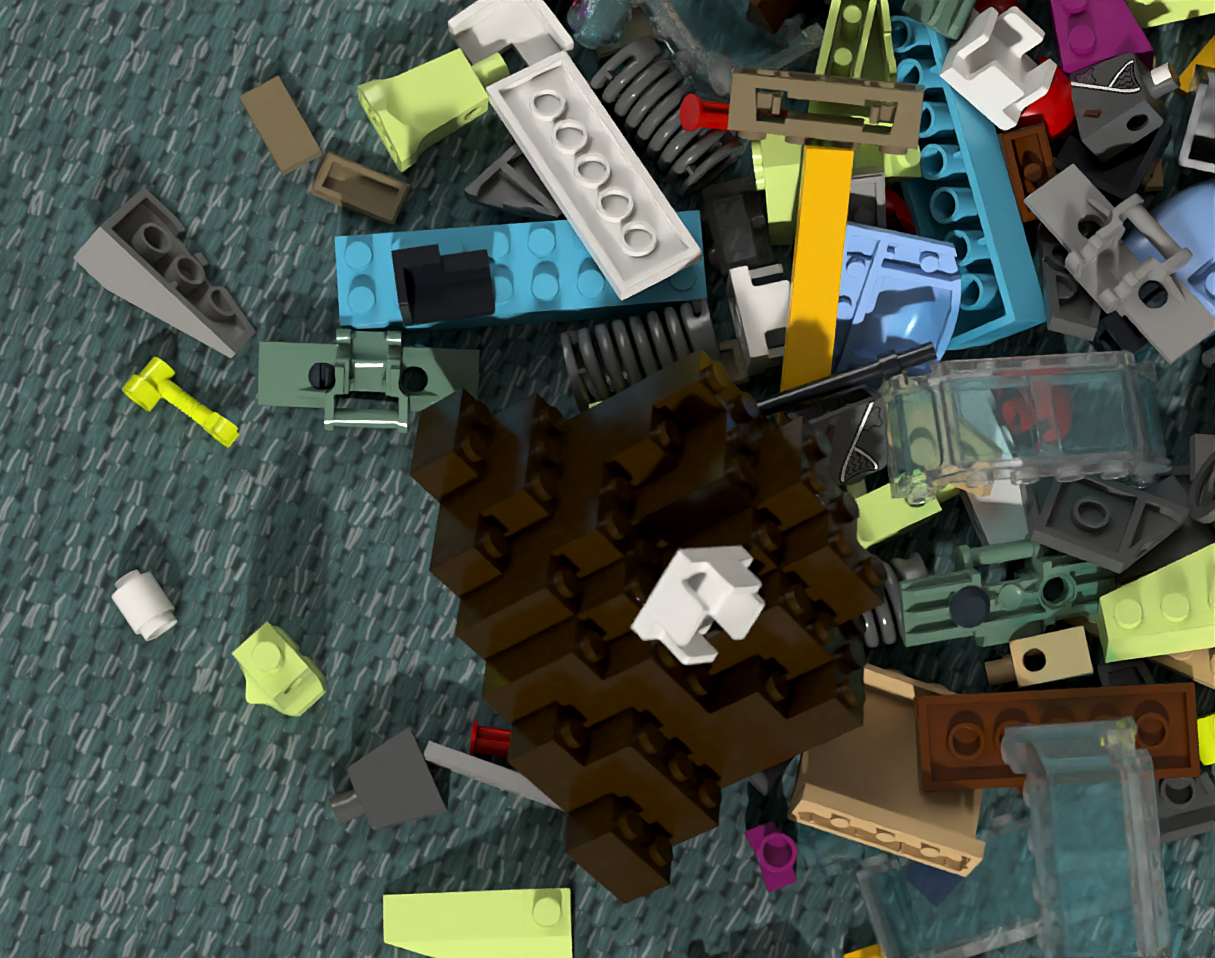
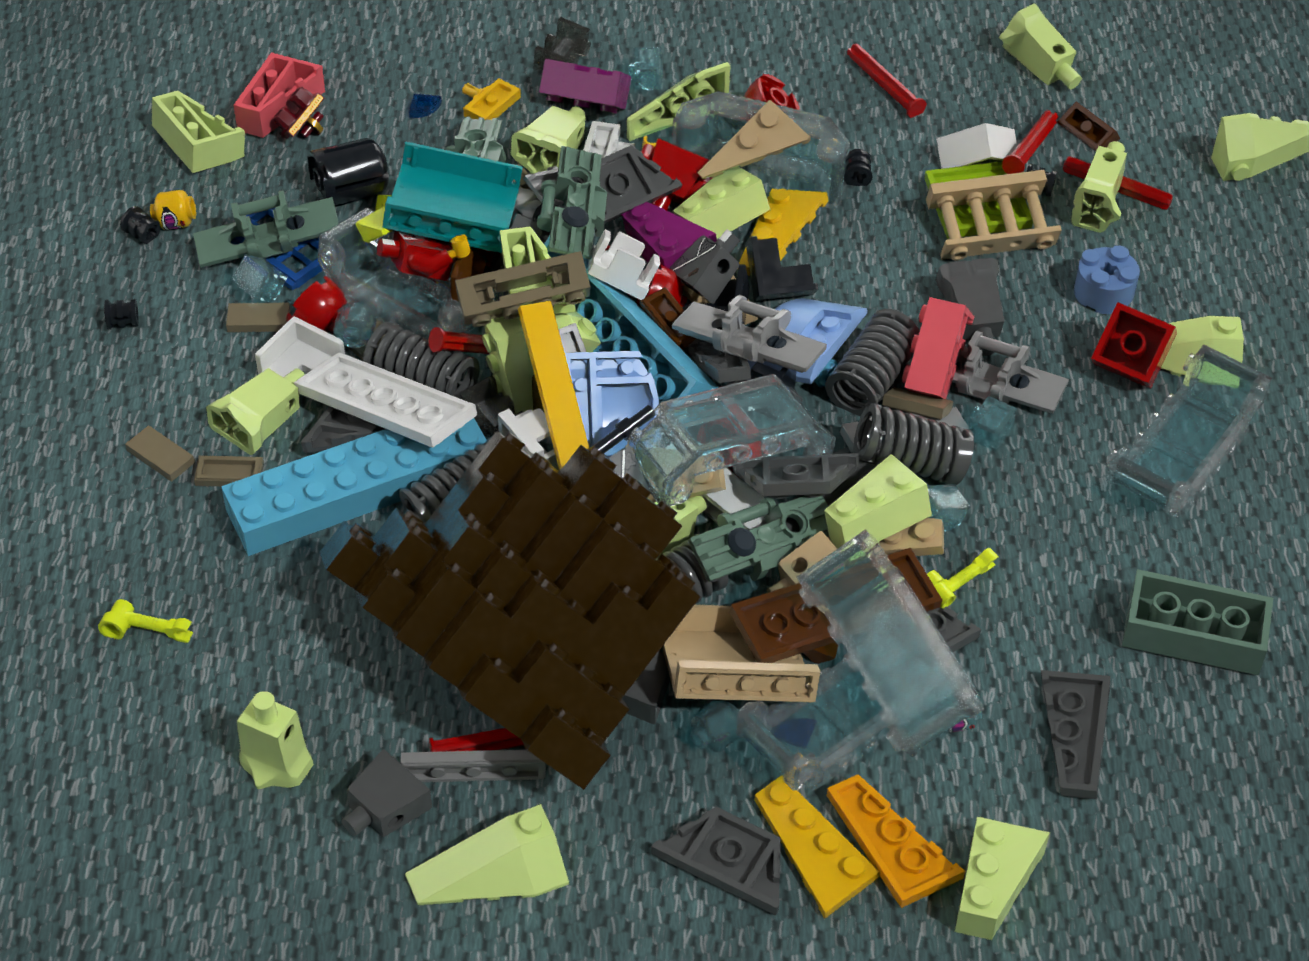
camera: 20 degrees left, 30 degrees down
light grey wedge [73,187,256,358] -> none
white brick [112,570,177,641] -> none
sand green piece [258,328,480,433] -> none
black panel [391,244,495,327] -> none
white panel [631,546,765,664] -> none
magenta bar [744,821,797,893] -> none

